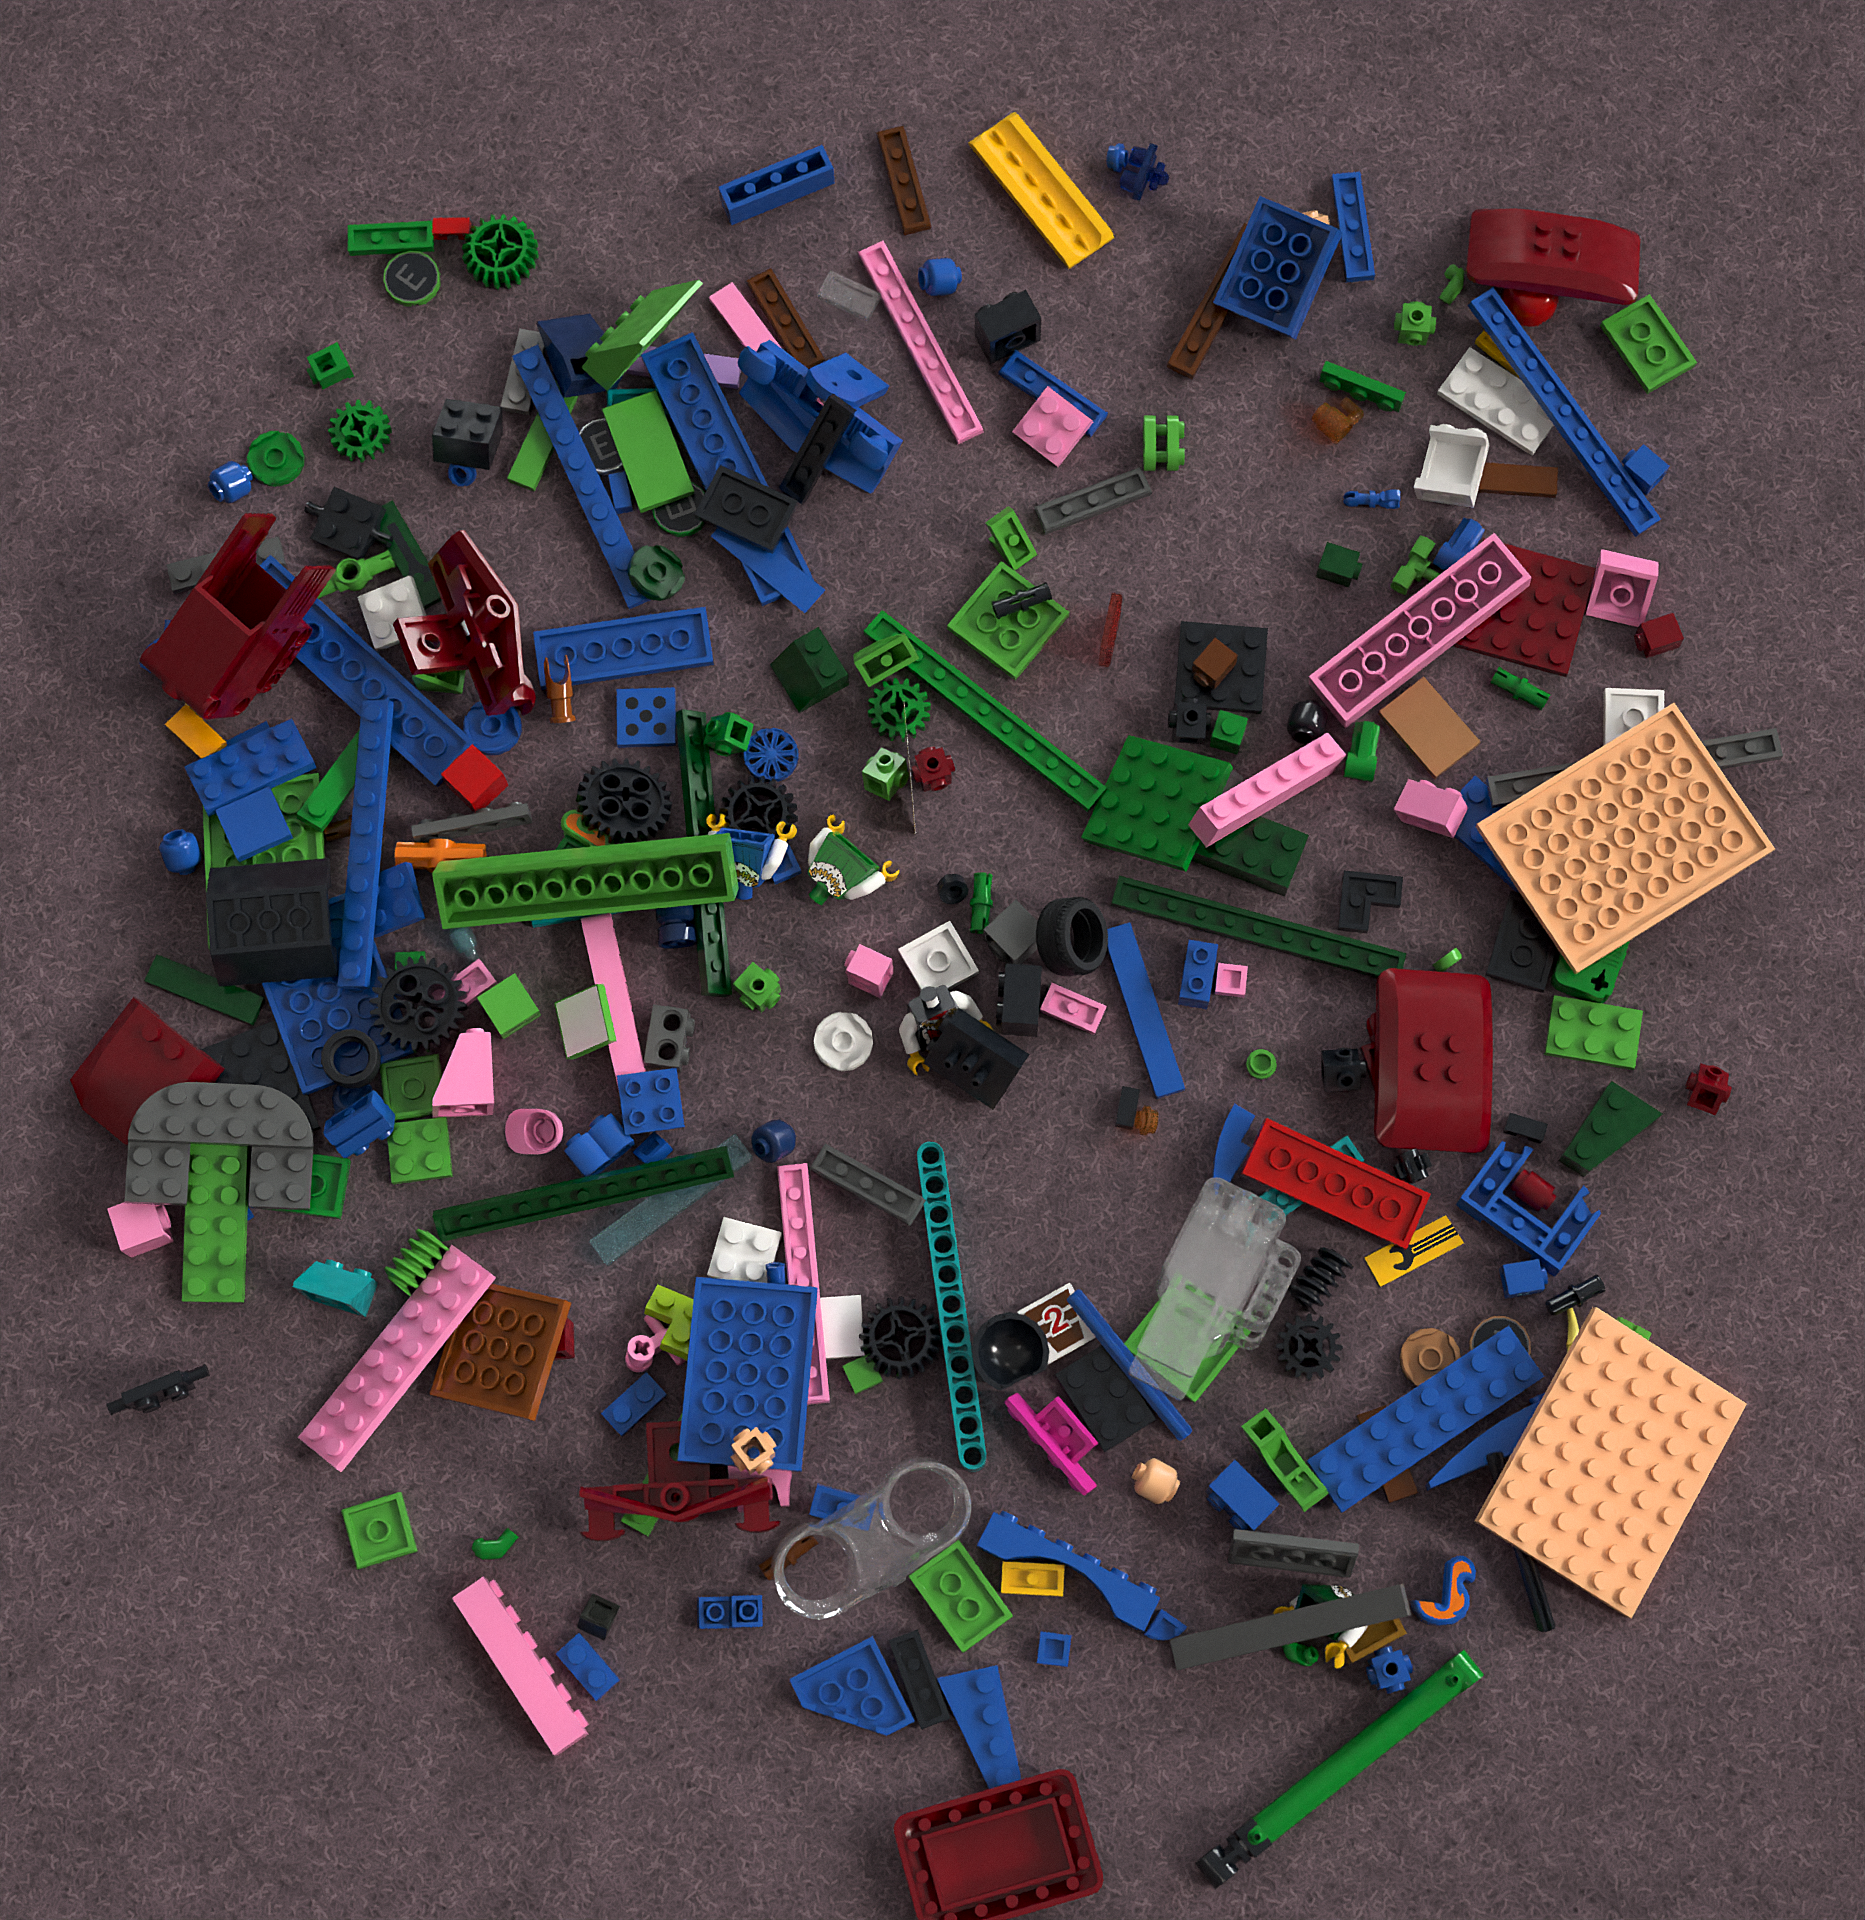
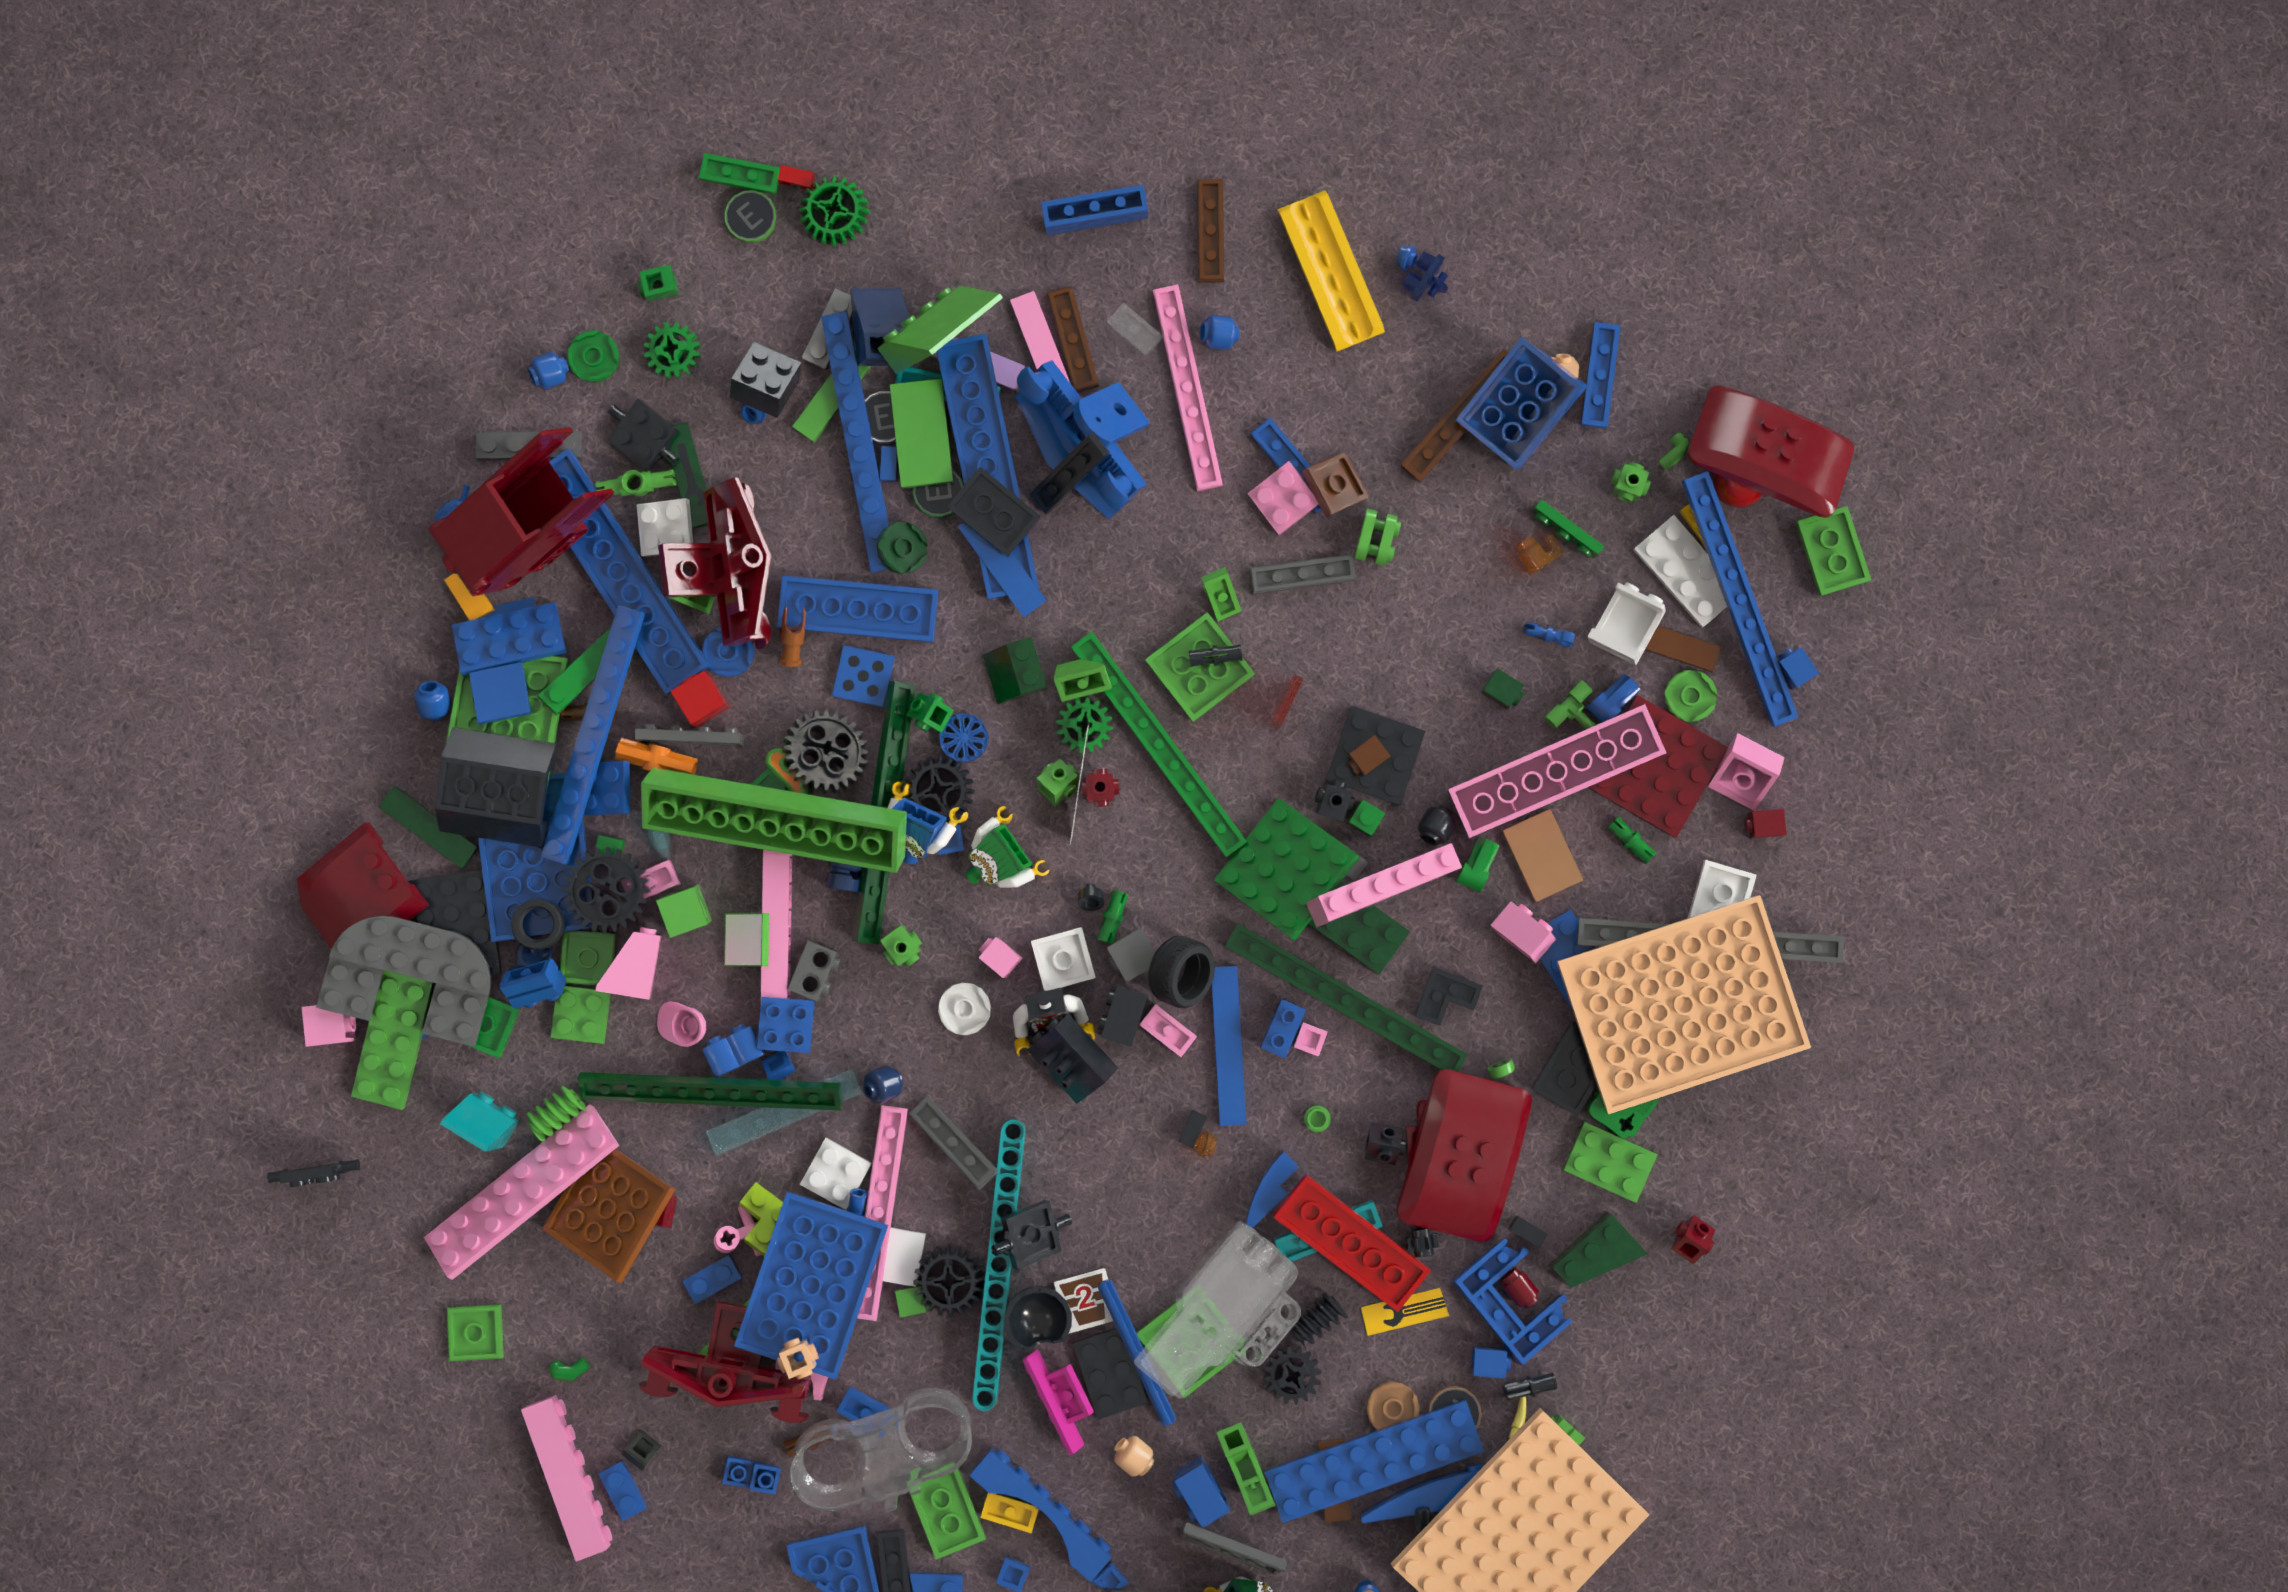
camera: 15 degrees right, 10 degrees up
black brick [975,290,1042,365] -> none
none -> black plate [991,1200,1072,1270]
none -> reddish brown tile [1302,452,1369,518]
none -> bright green tile [1664,670,1717,722]

